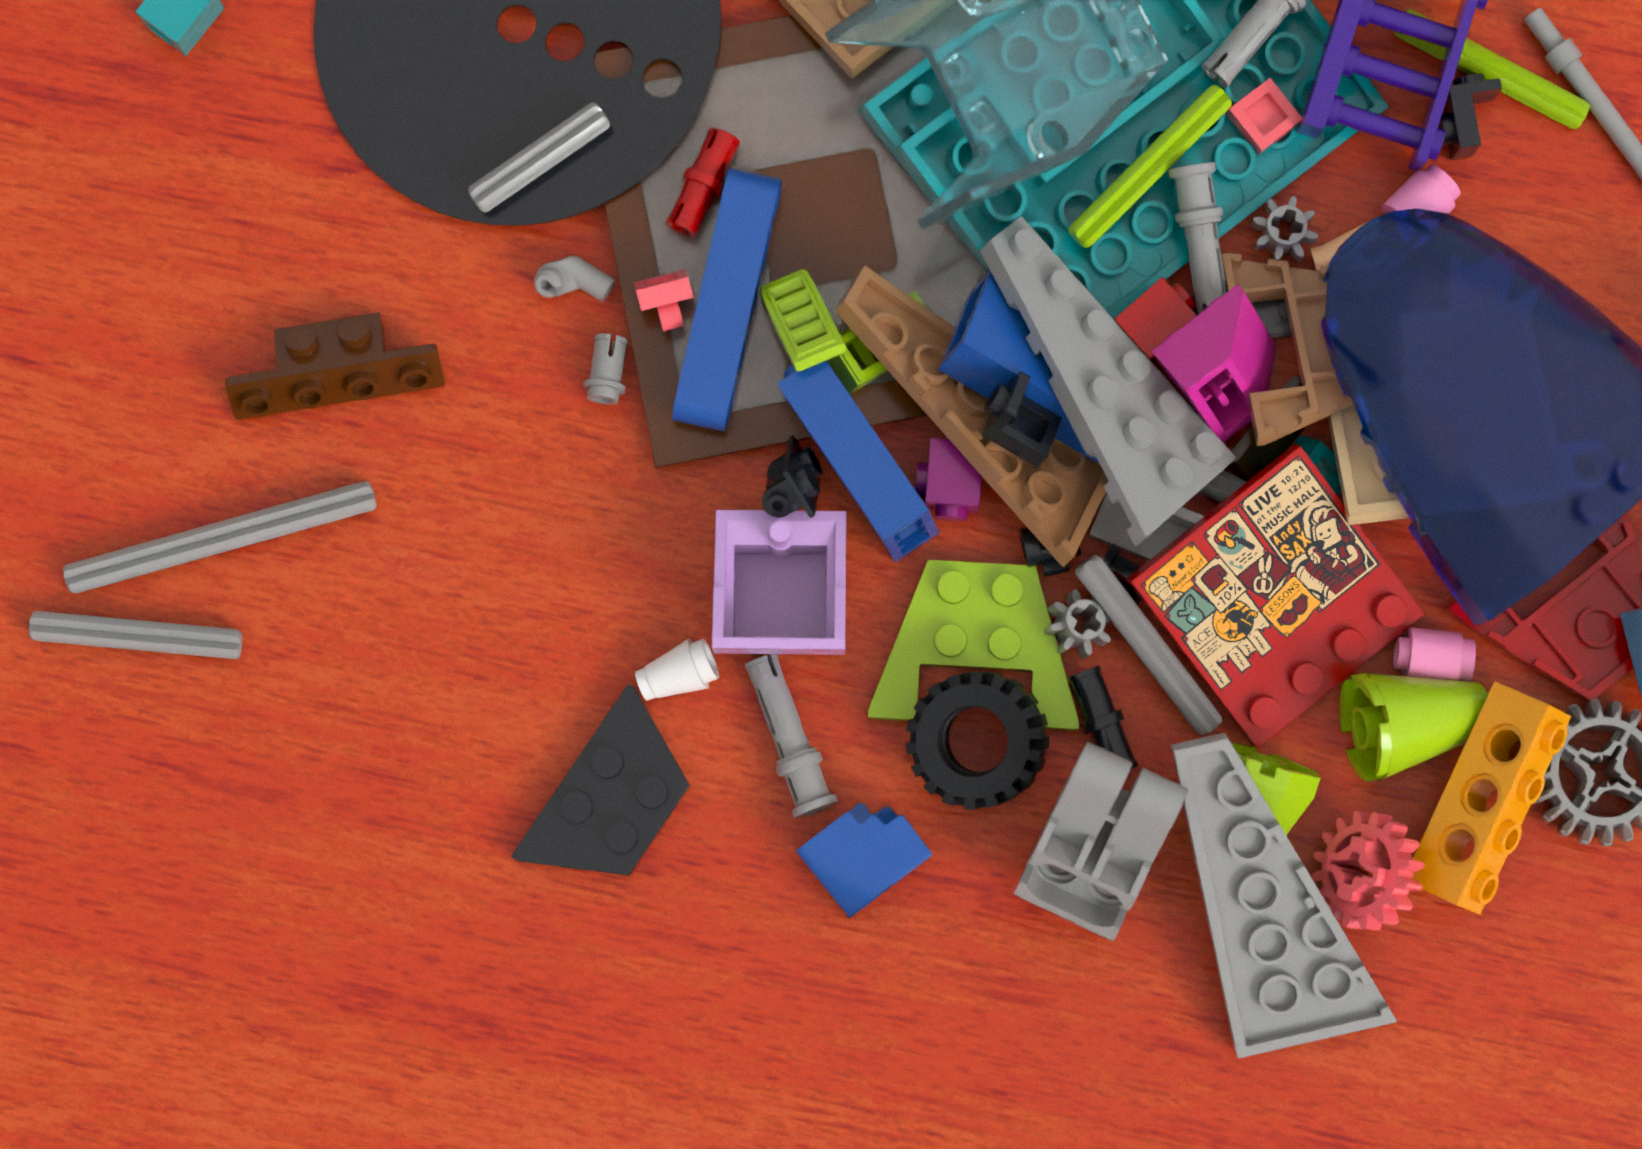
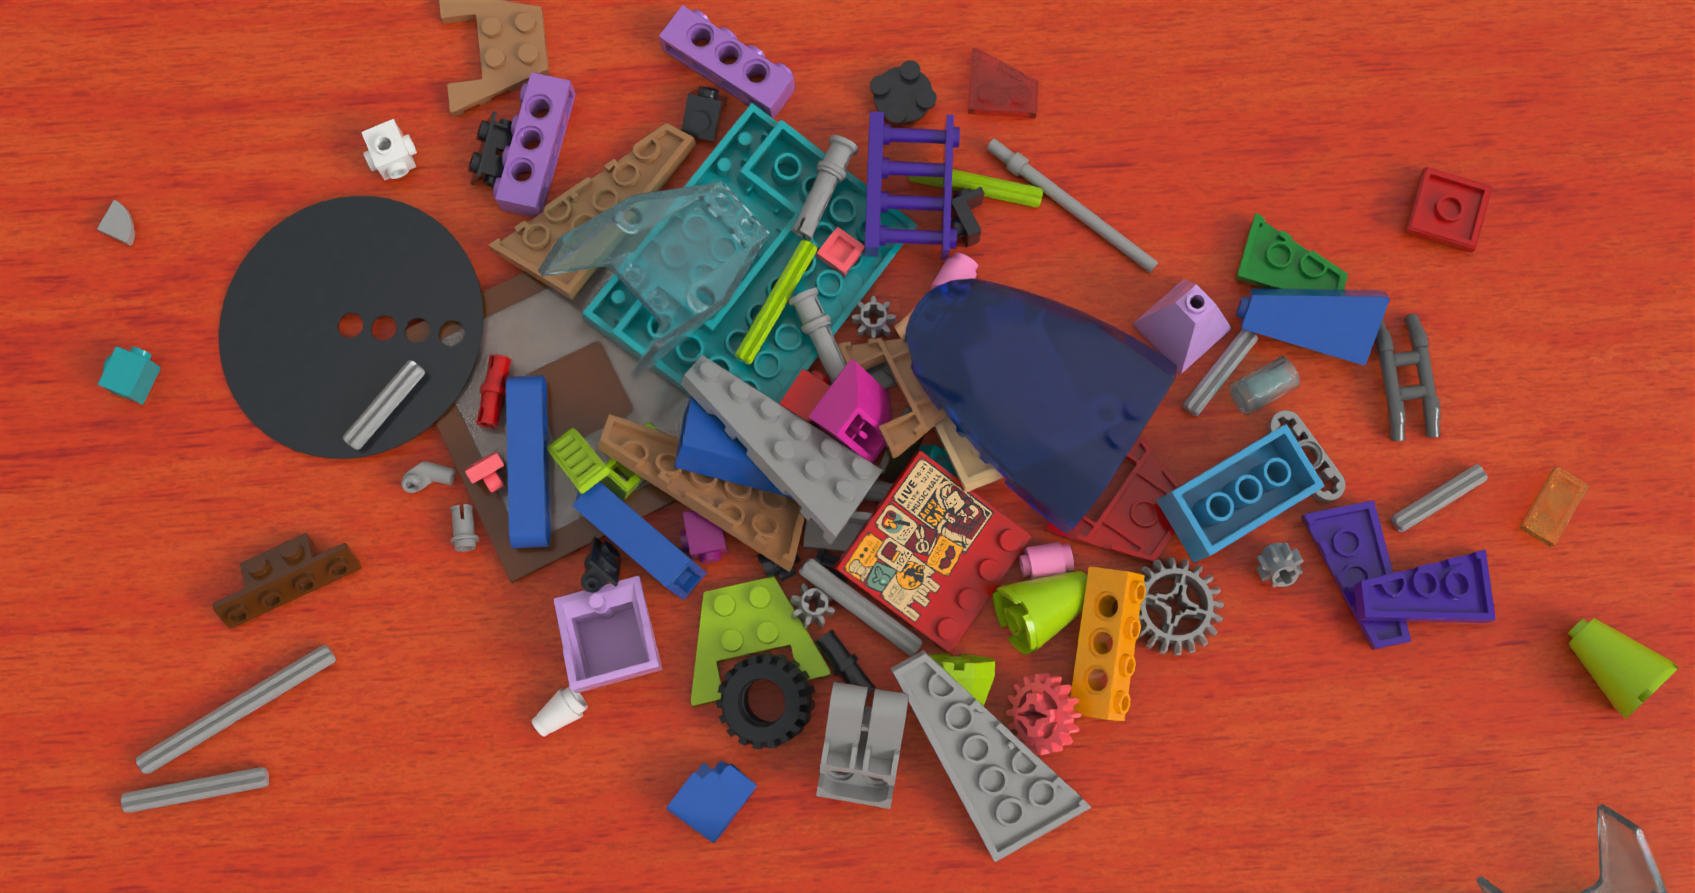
camera: 15 degrees left, 5 degrees down
black wing [511,684,690,876] -> none
light grey pin [744,654,839,819] -> none
black bracket [982,371,1062,468] -> none

